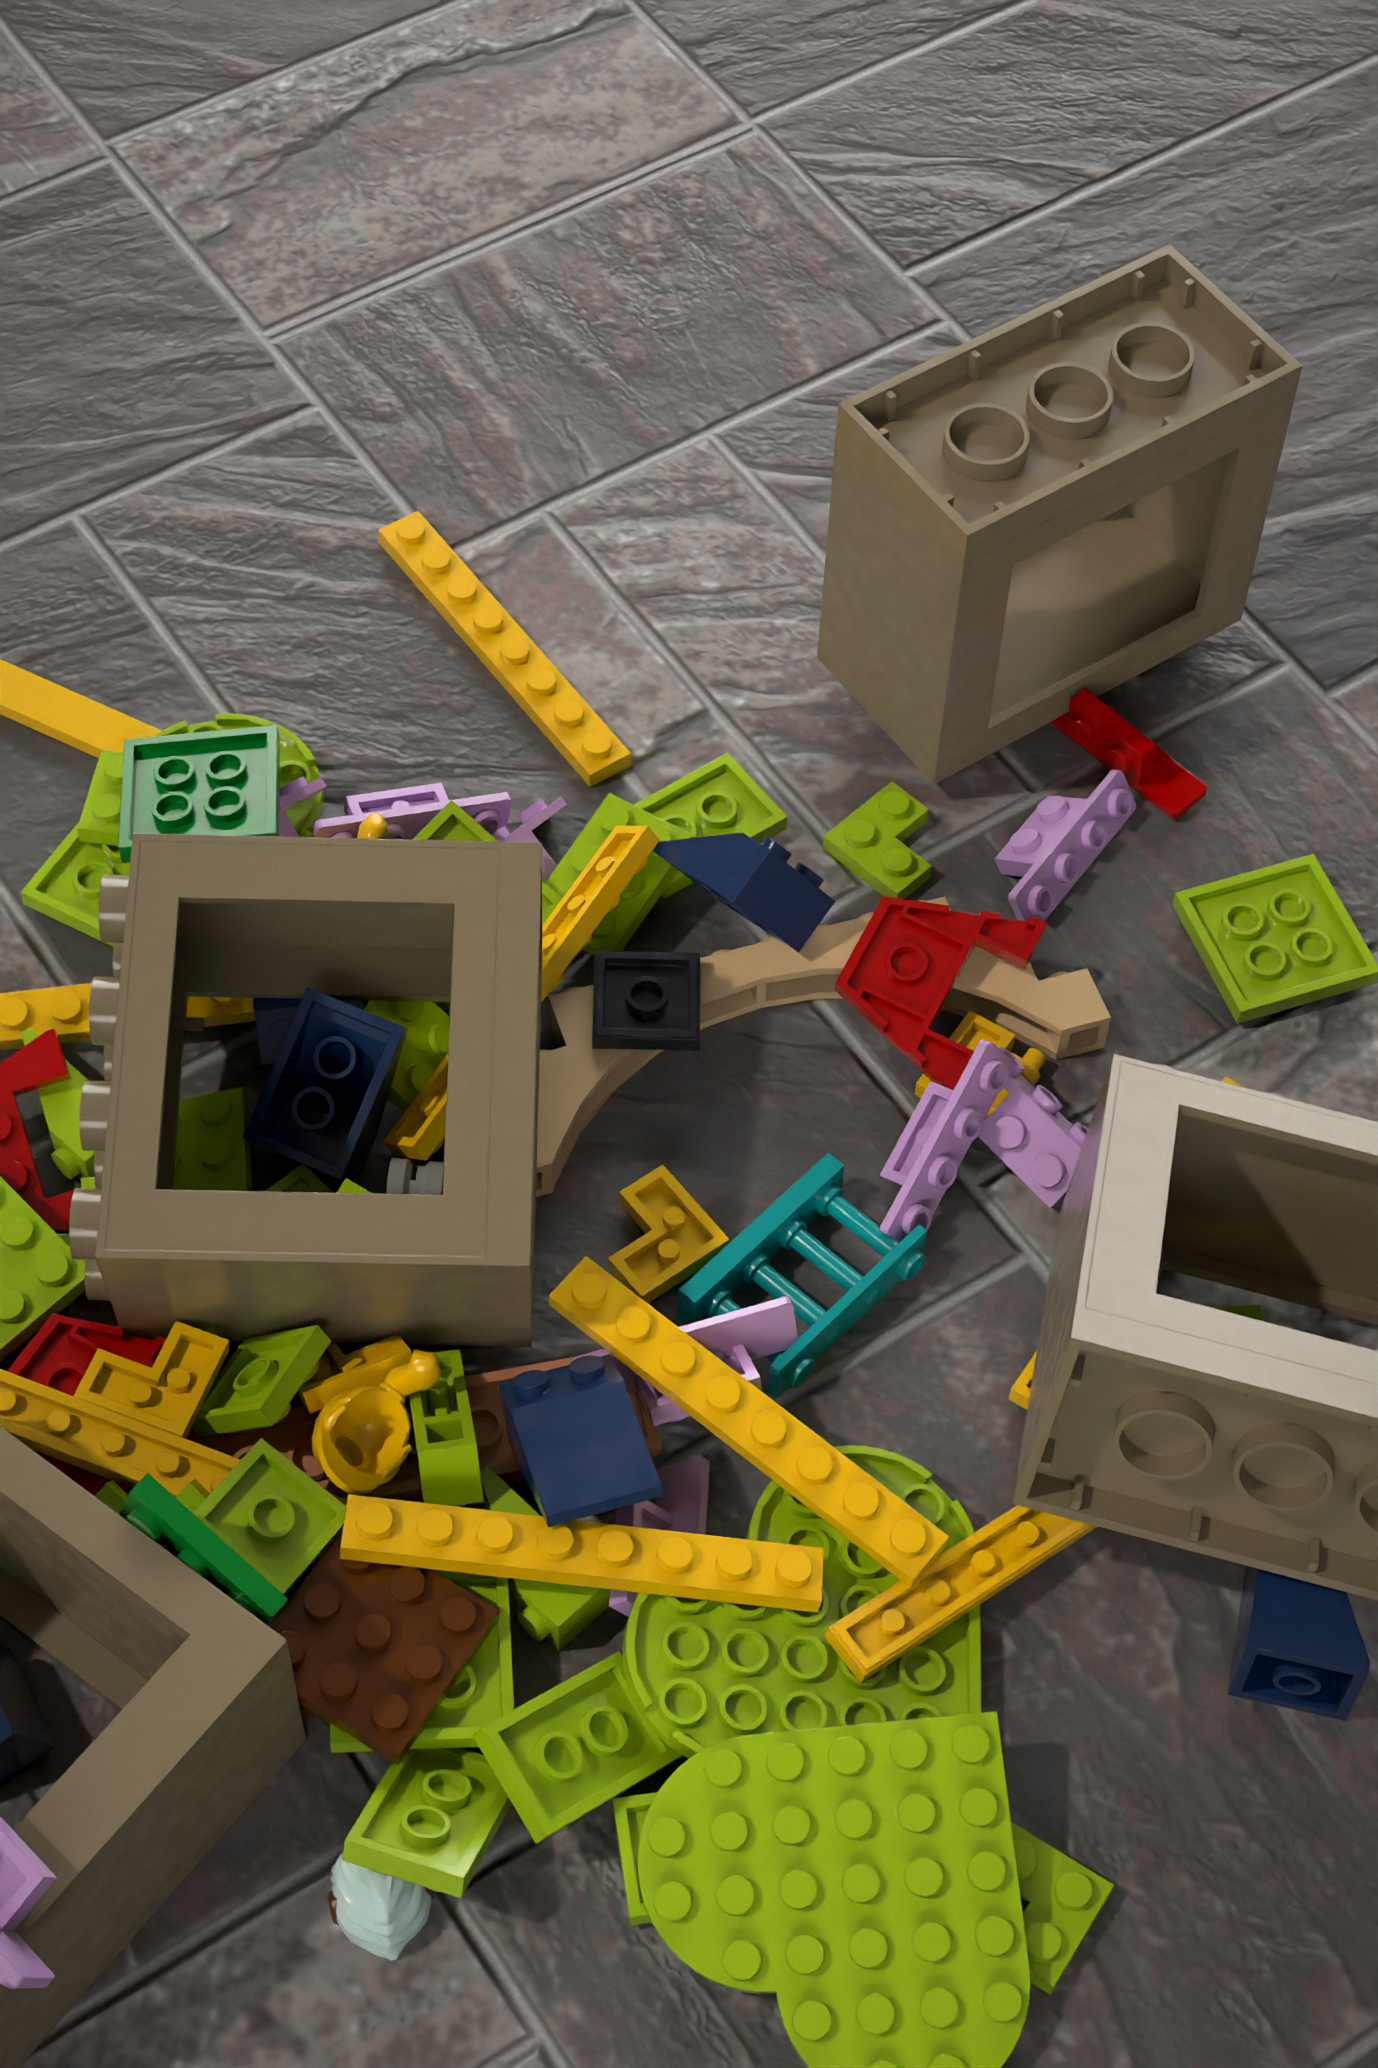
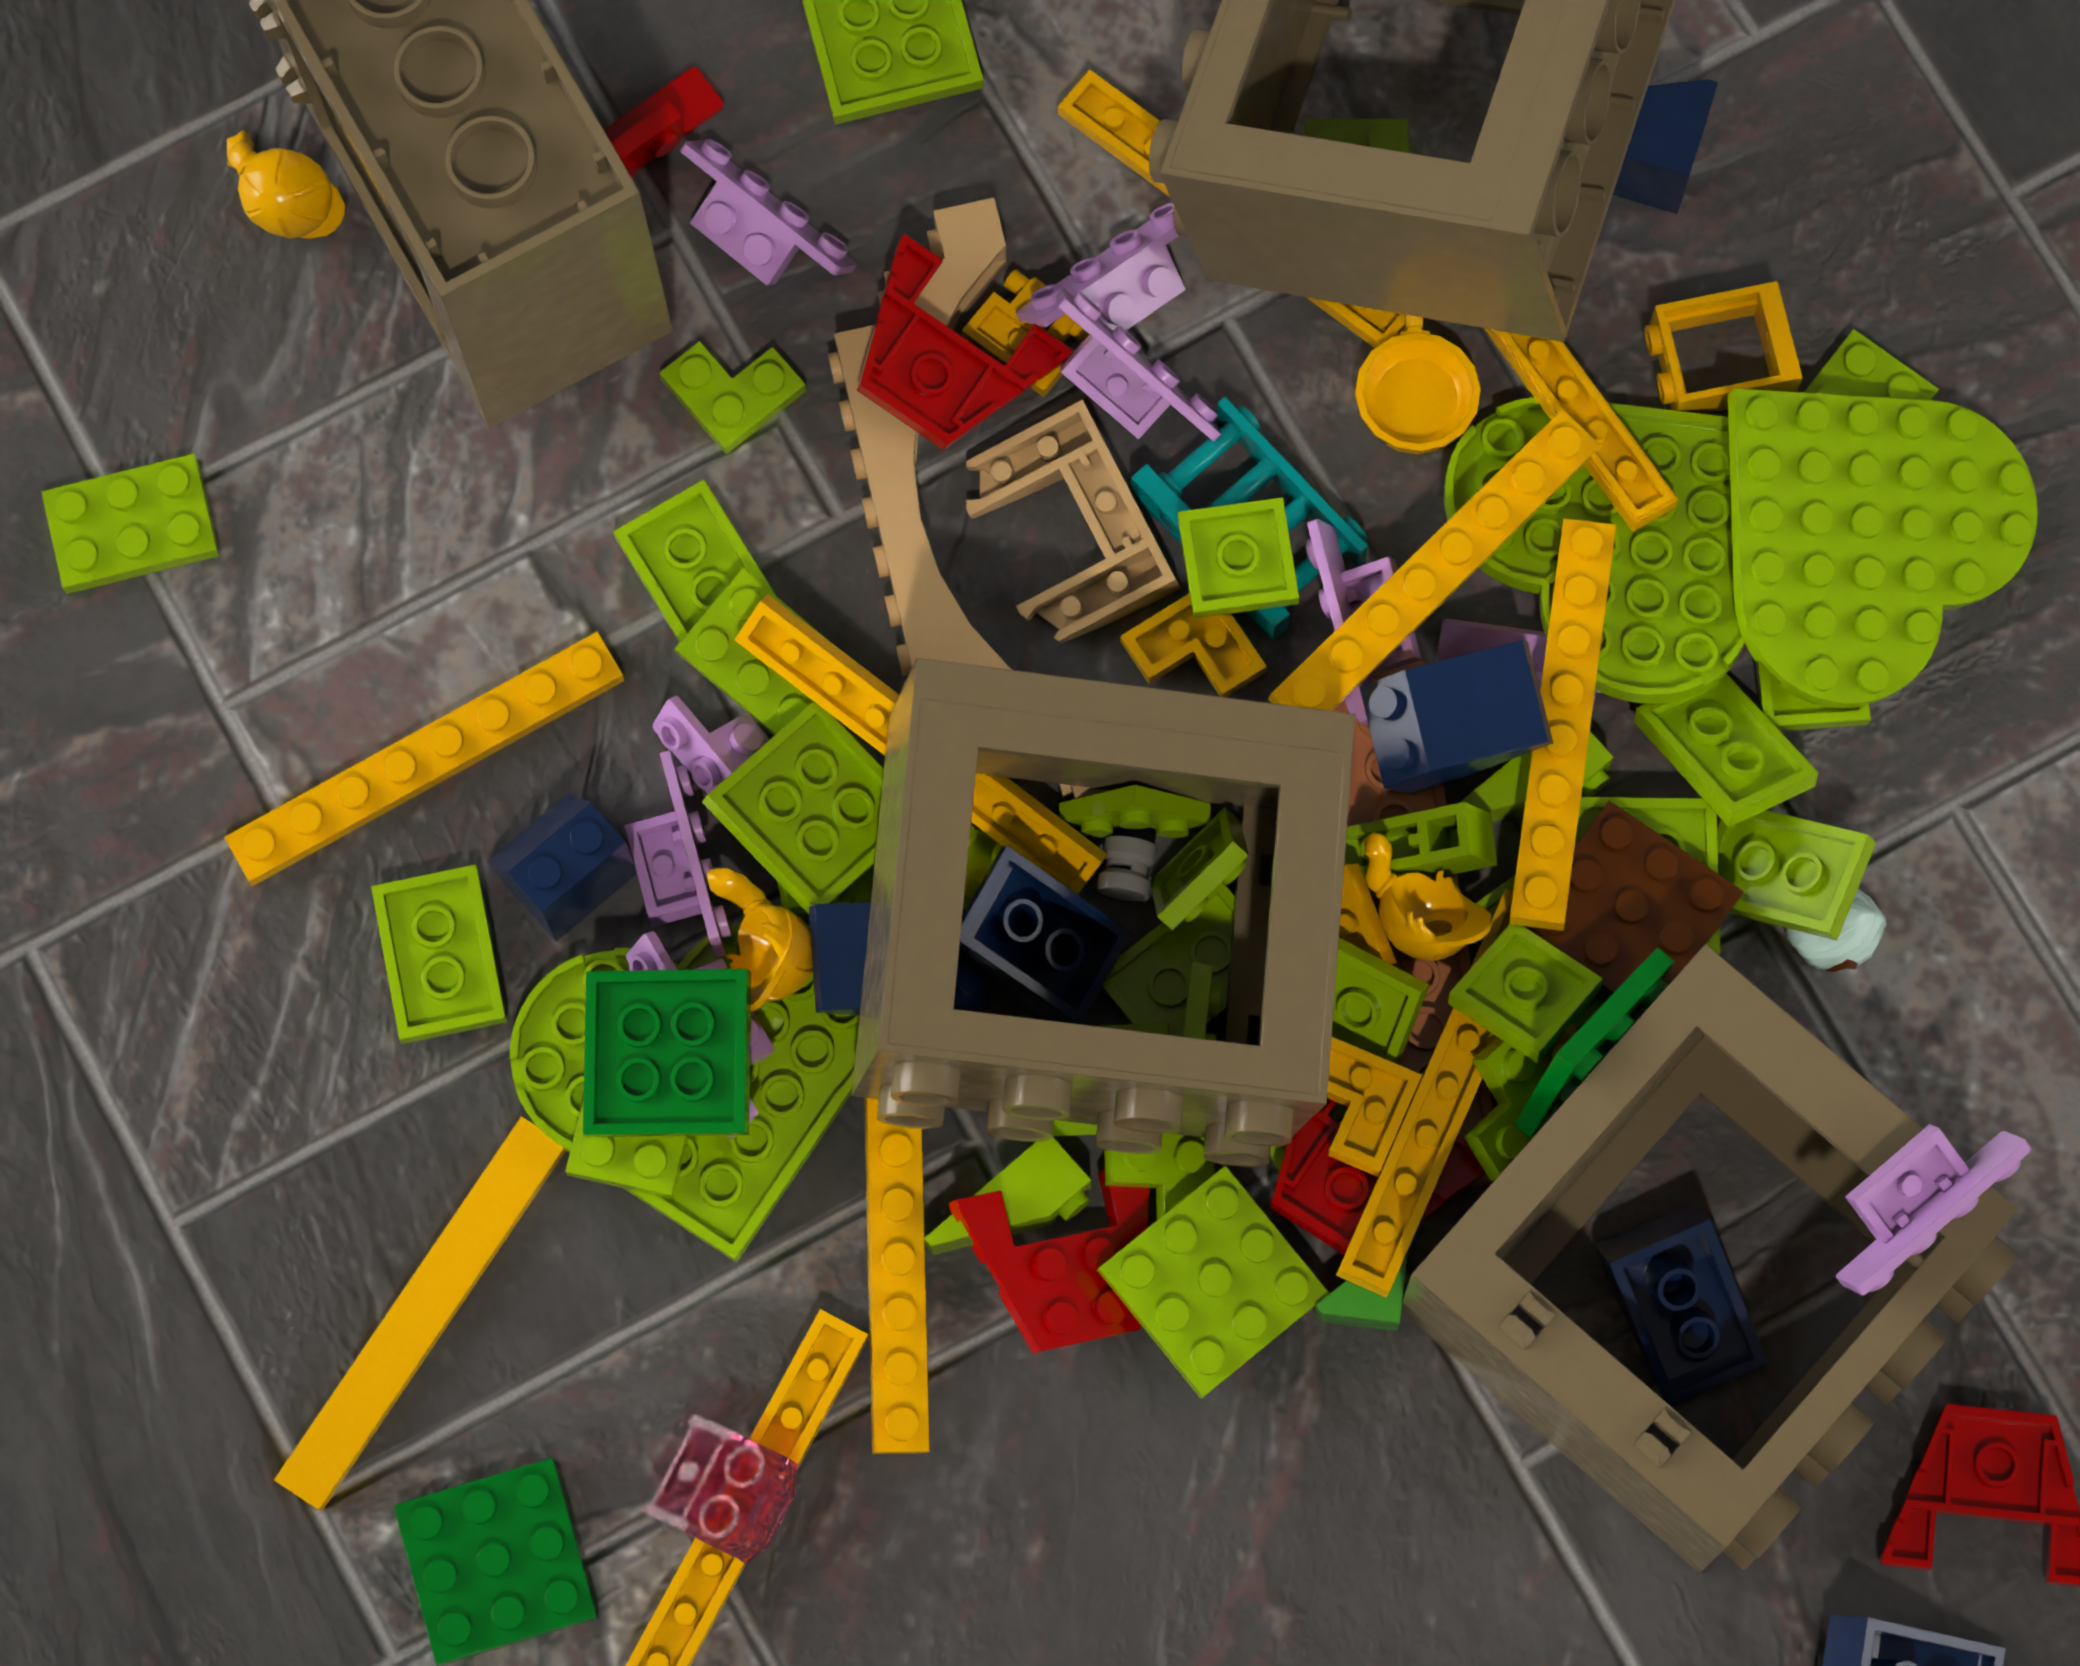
camera: 80 degrees left, 20 degrees up
black tile [592,951,700,1051] -> none
dark blue slope [652,833,835,953] -> none
none -> lime plate [41,453,220,594]
none -> lime plate [371,864,508,1044]
none -> dark blue slope [487,794,637,942]
none -> tan wedge [966,399,1181,644]
none -> lime plate [1177,497,1299,619]
none -> yellow piece [1355,314,1481,455]
none -> yellow window [1644,281,1803,414]

